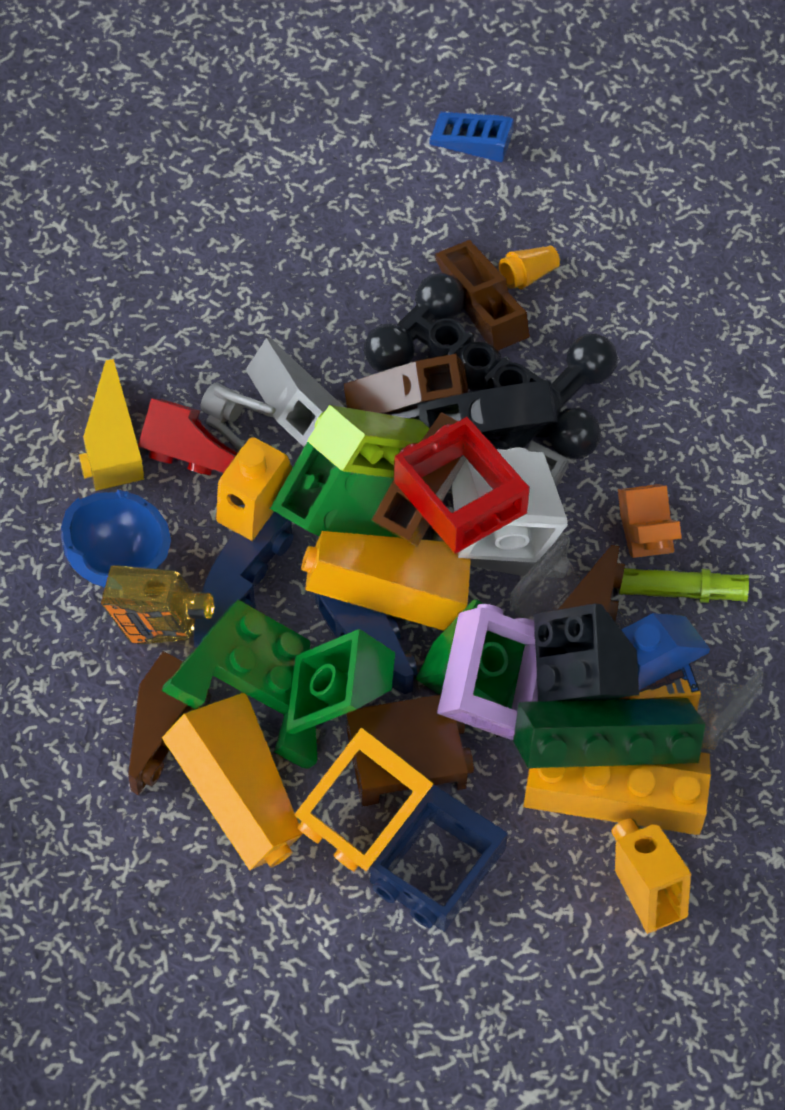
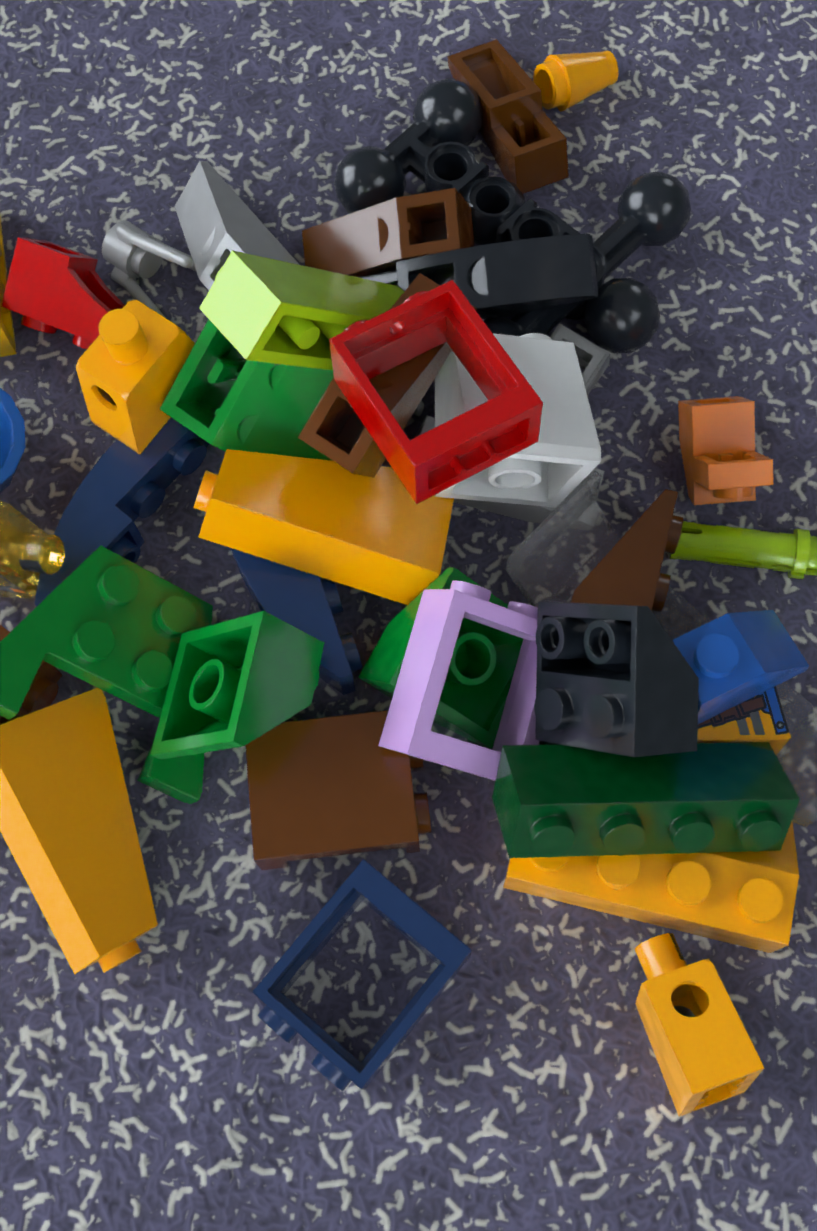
camera: 10 degrees right, 10 degrees up
light orange window [294,728,434,872] -> none

